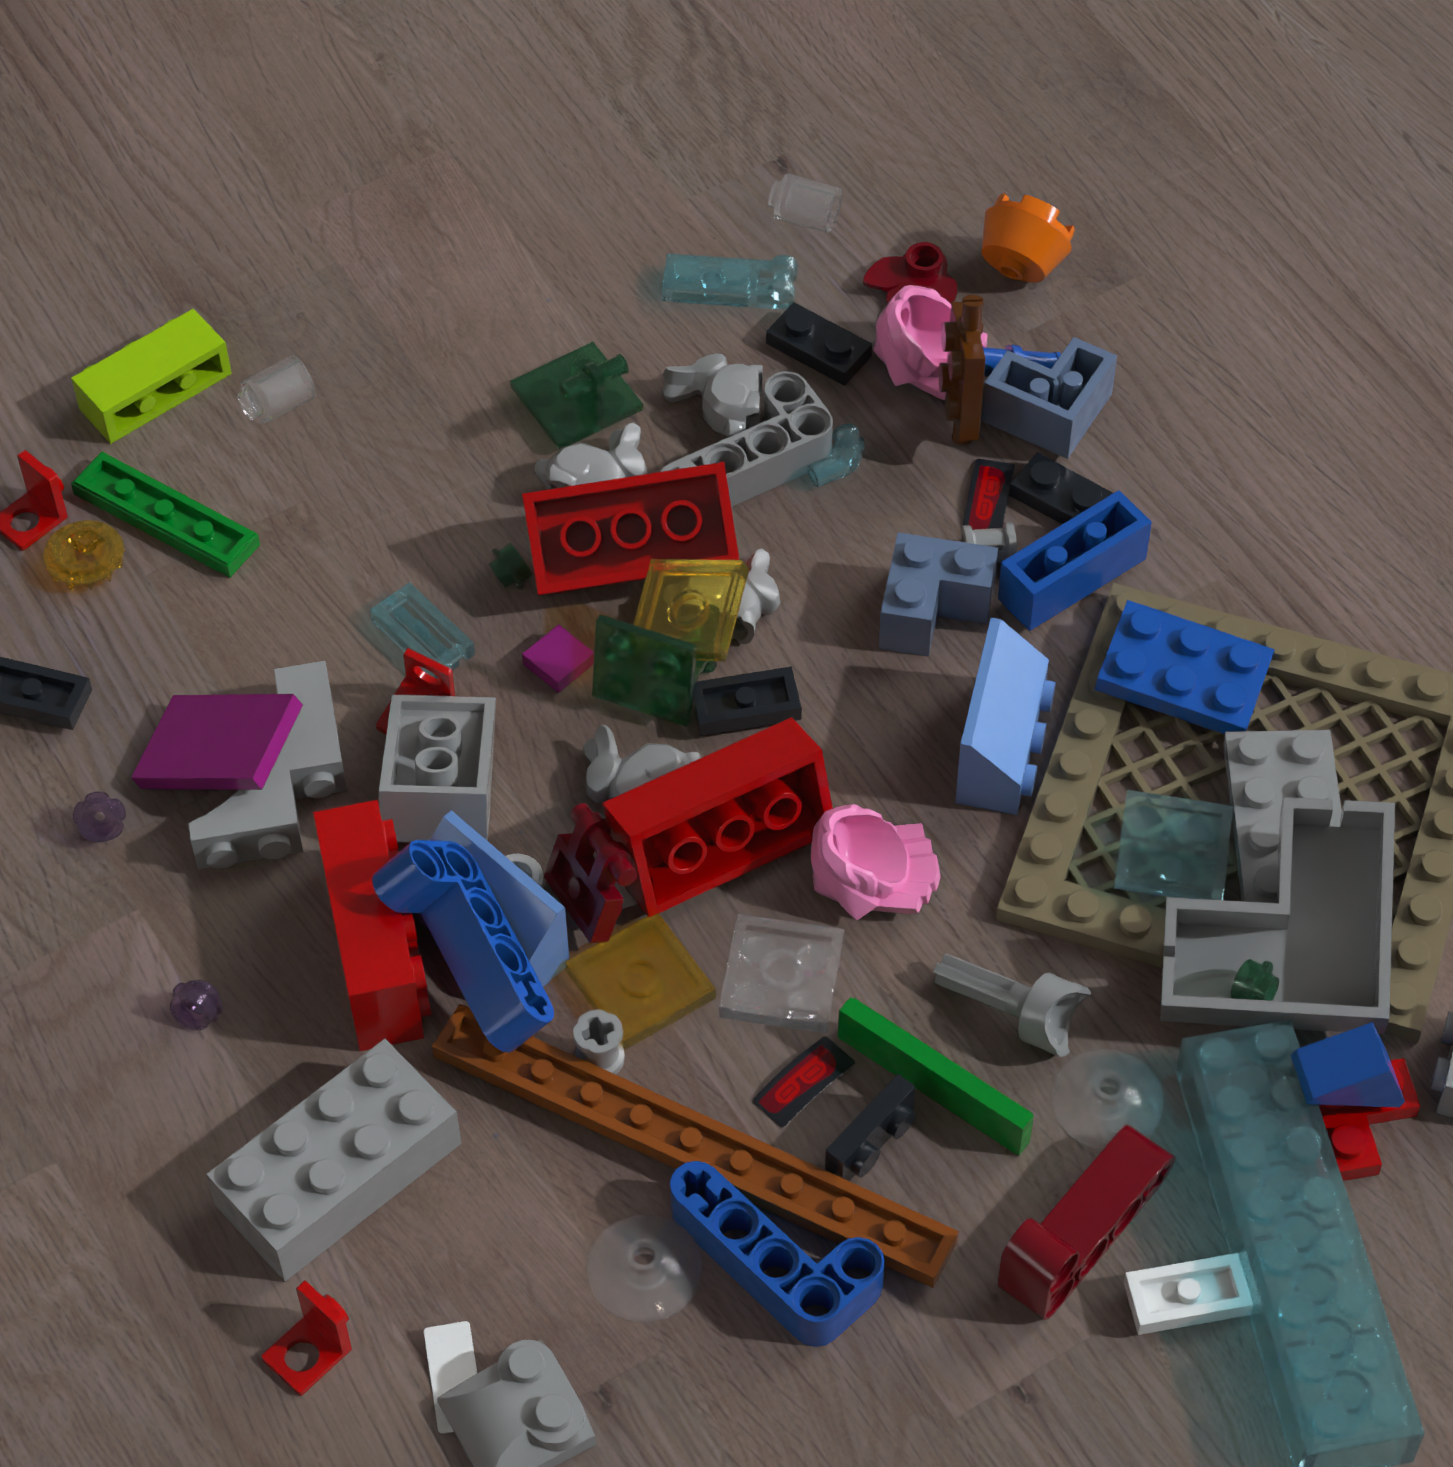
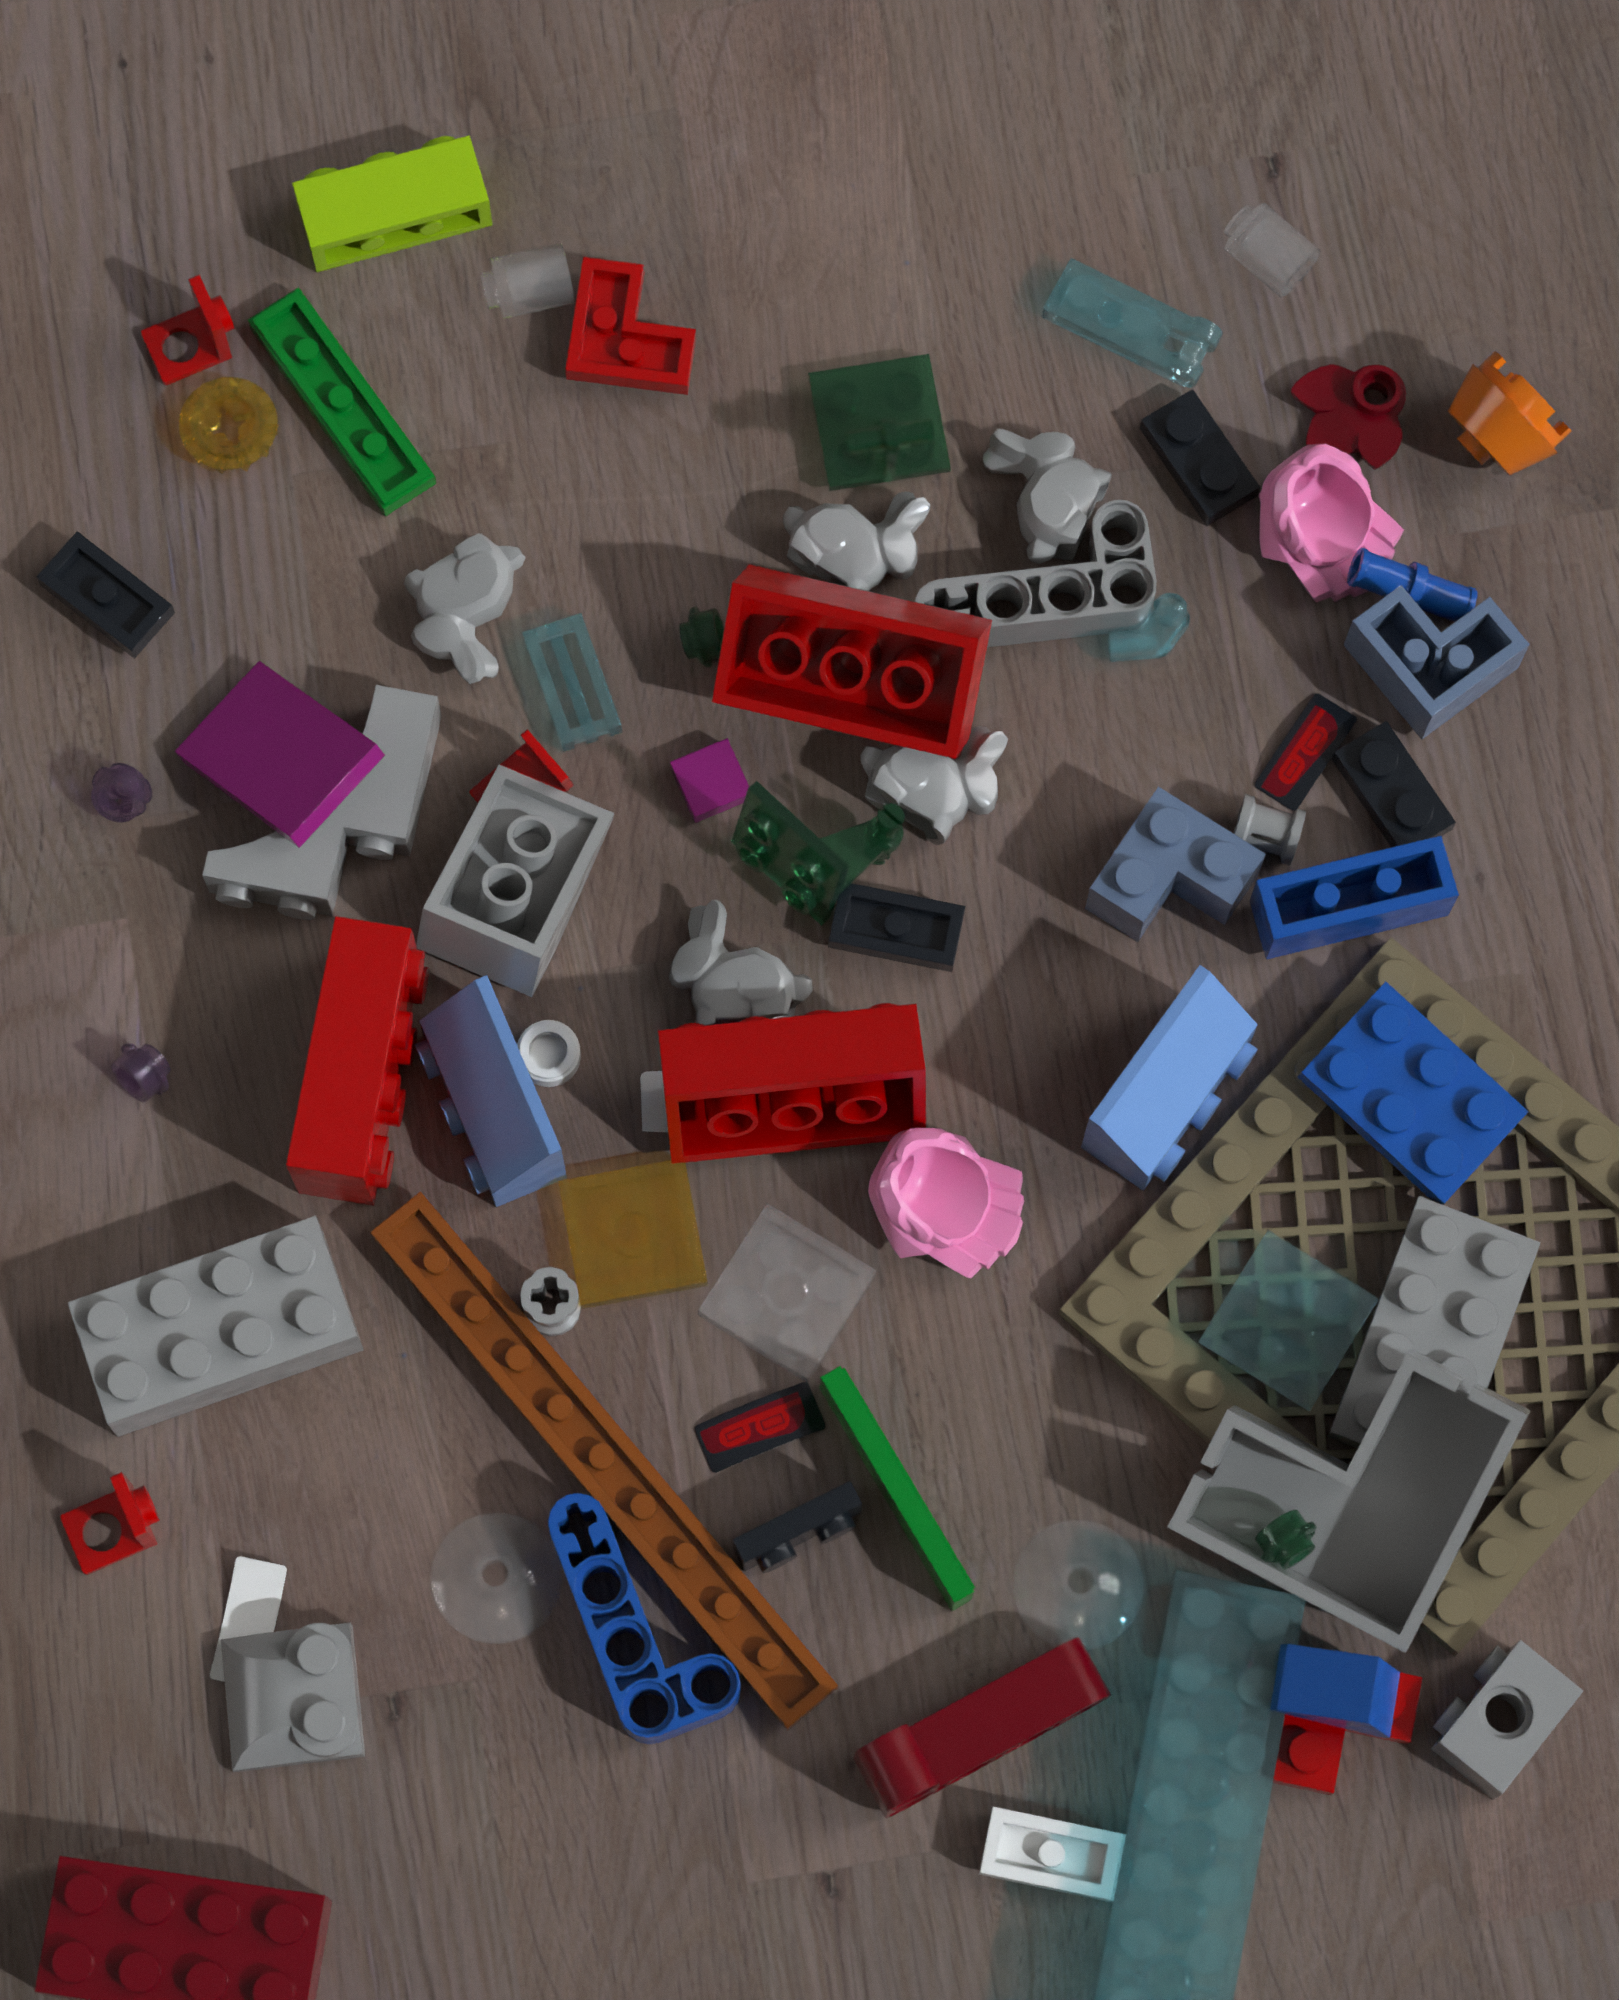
camera: 20 degrees right, 20 degrees up
blue beam [372,840,554,1053] -> none
dark red plate [543,803,637,943] -> none
clear yellow tile [626,559,749,661] -> none
light grey piece [934,953,1091,1057] -> none
reddish brown plate [938,295,986,445] -> none
none -> light grey animal [404,533,525,684]
none -> red plate [565,257,696,395]

